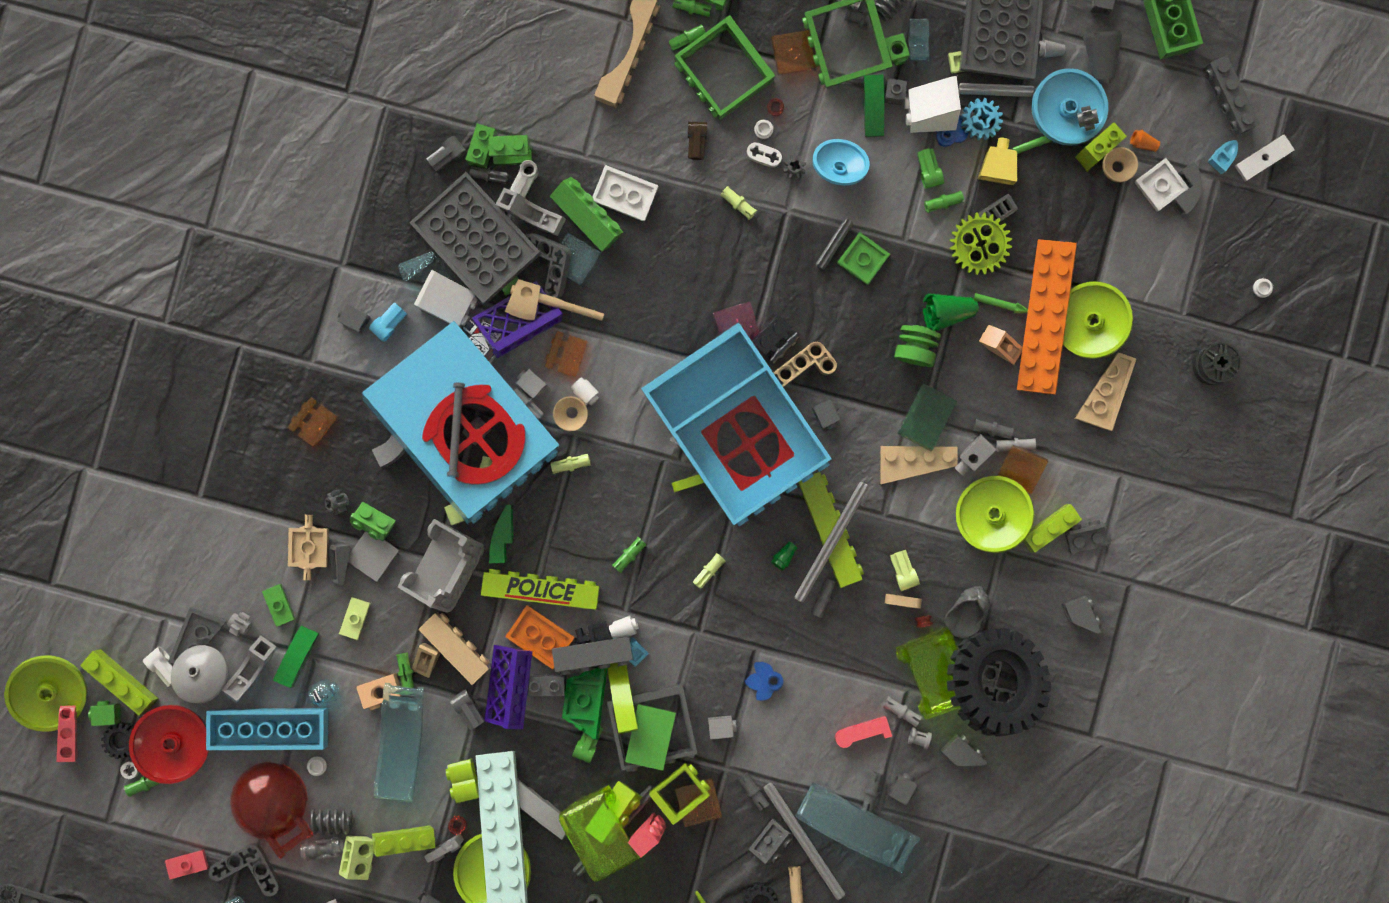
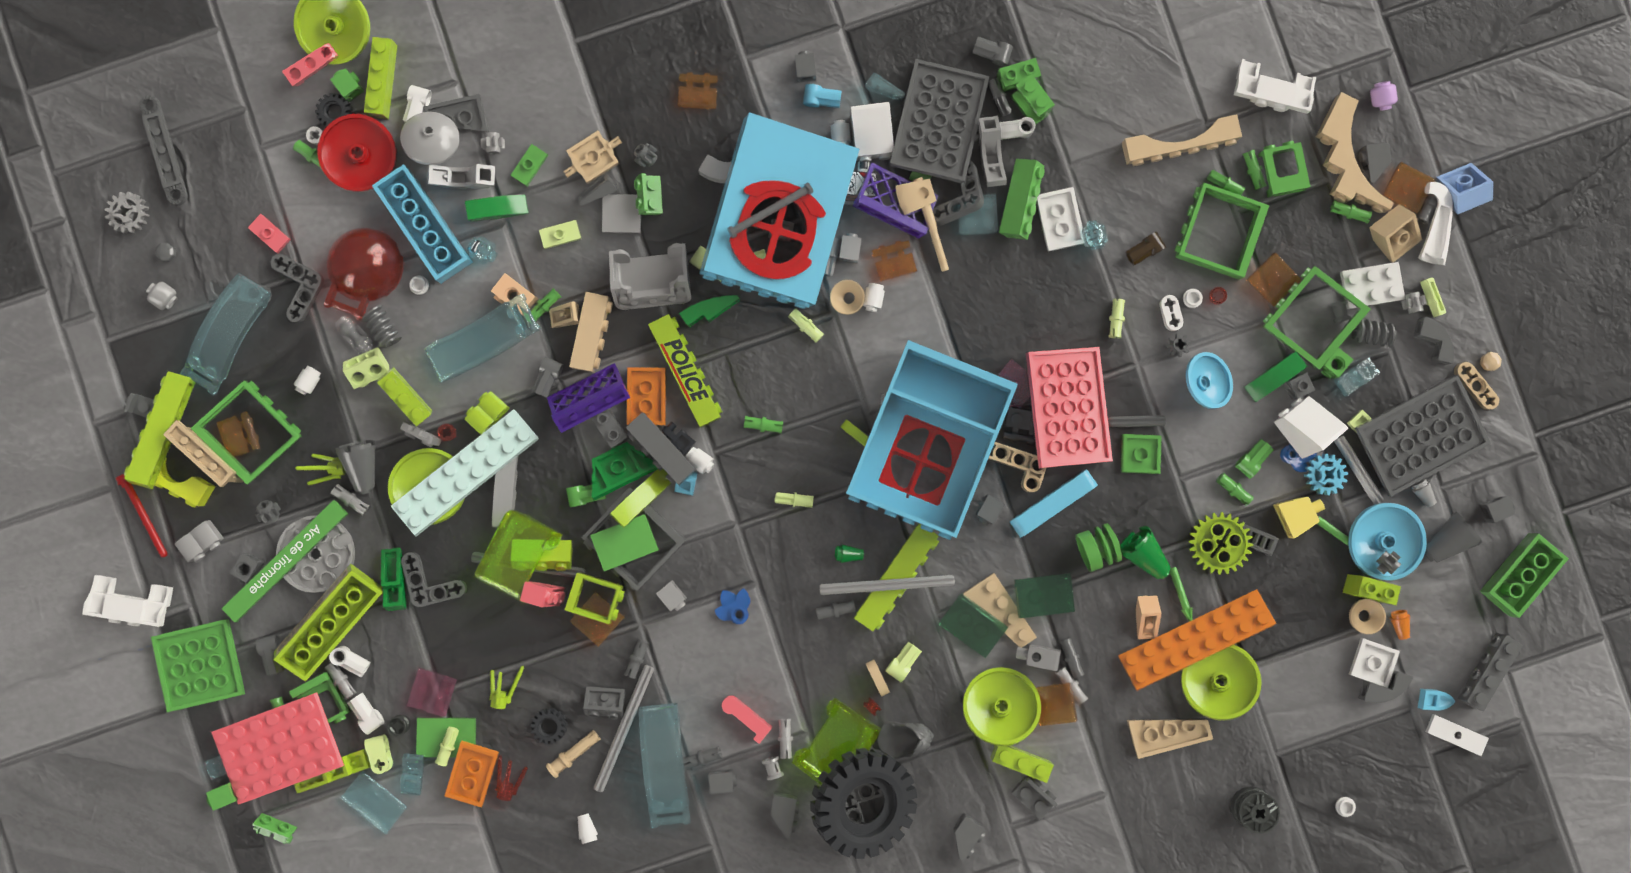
camera: 60 degrees right, 0 degrees up
none -> white brick [830,120,851,145]
none -> clear green tile [939,593,1008,658]
none -> medium azure beam [1010,469,1097,538]
none -> coral plate [1026,347,1113,468]
none -> clear light blue head [1081,220,1108,250]

